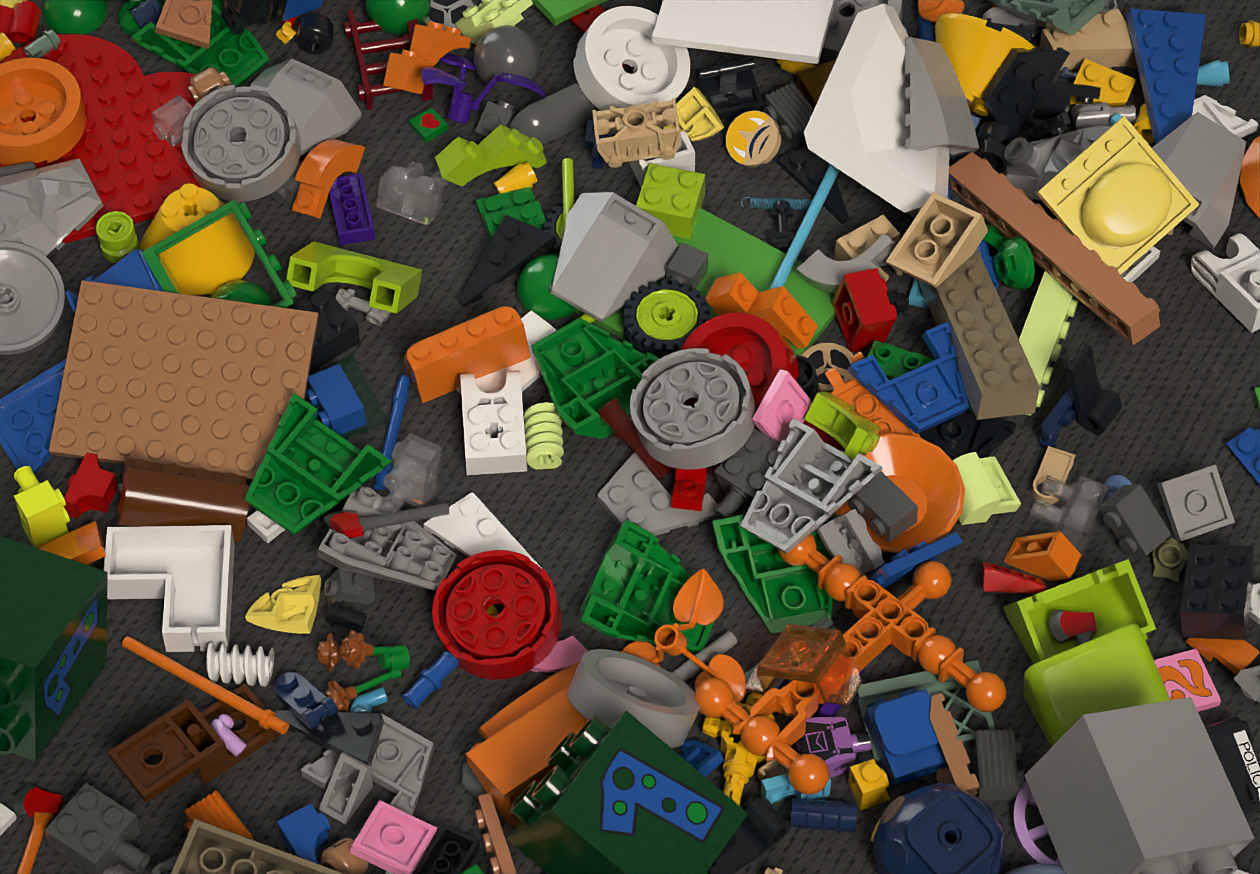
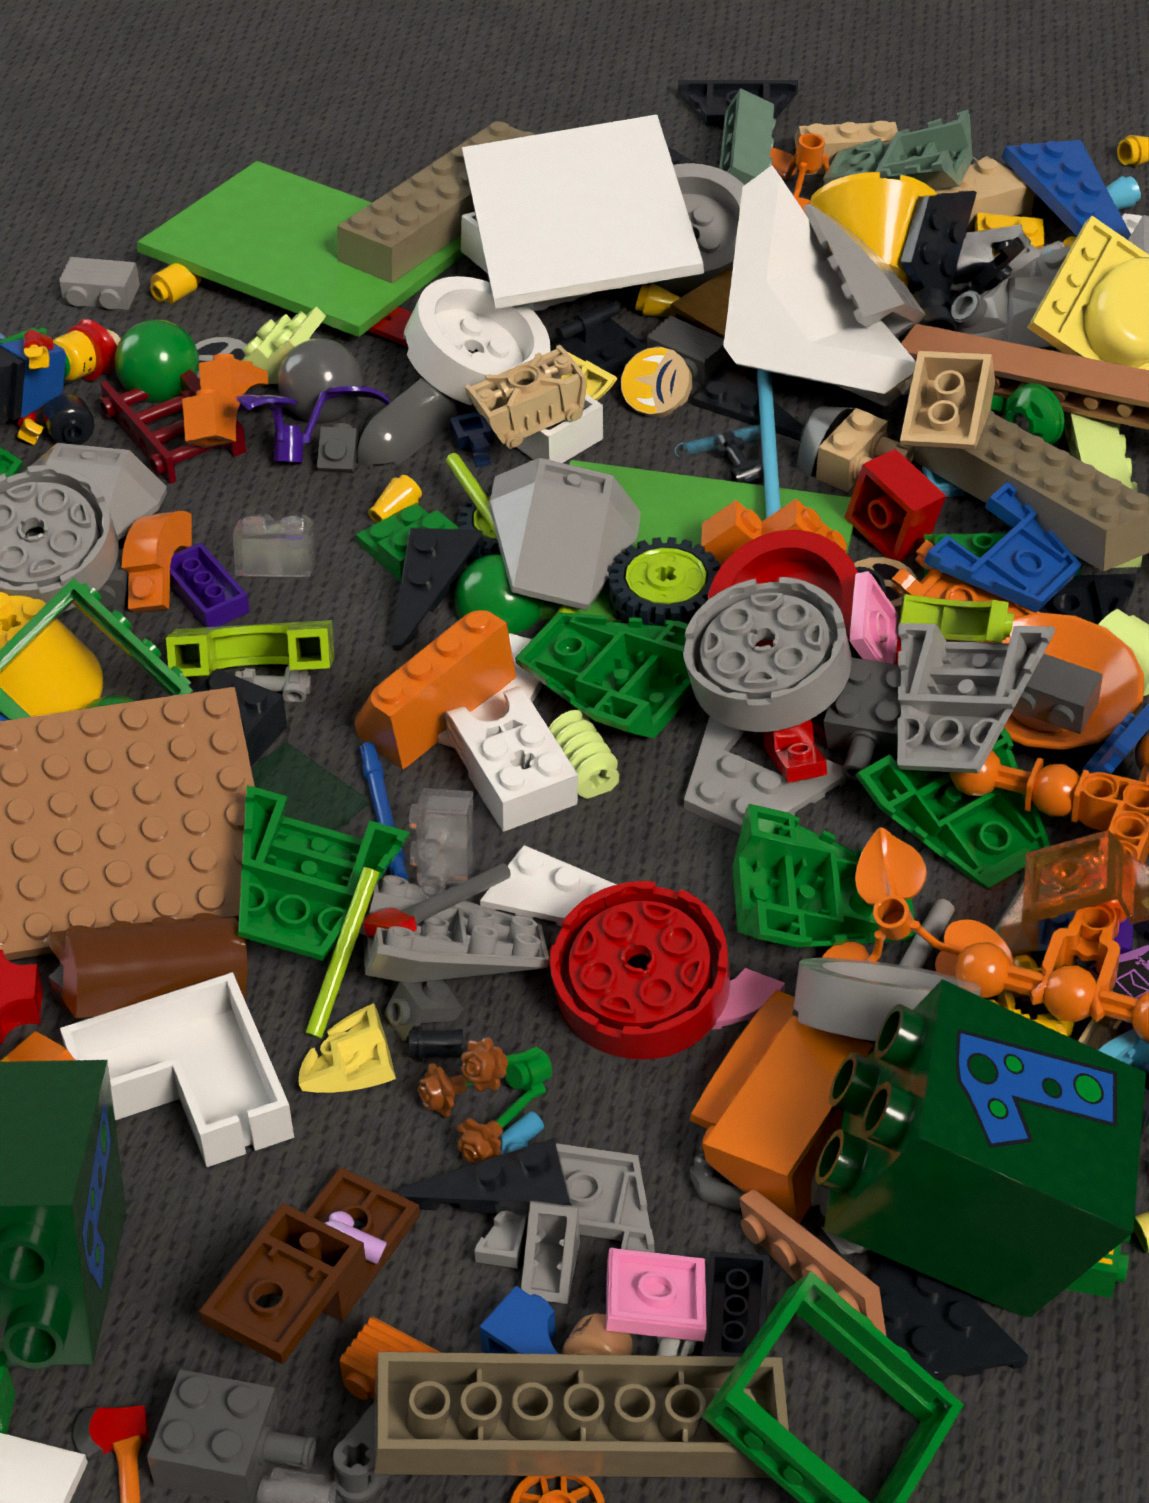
camera: 20 degrees left, 10 degrees down
orange bar [122,636,289,735] -> none
white piece [206,642,274,687] -> none
white plate [247,510,285,543] -> none
dark blue plate [273,672,338,729] -> none
blue brick [306,364,366,435] -> none
blue pin [402,651,459,710] -> none
green tile [409,107,448,143] -> none
lime arch [435,124,547,187] -> none
clear red pin [598,398,673,481] -> none
lime brick [636,163,705,239] -> none
dark grey brick [666,243,709,291] -> none
light grey arch [797,234,895,294] -> none
light grey bracket [817,508,885,575] -> none
none -> lime bar [305,867,379,1039]
none -> dark grey piece [797,407,855,477]

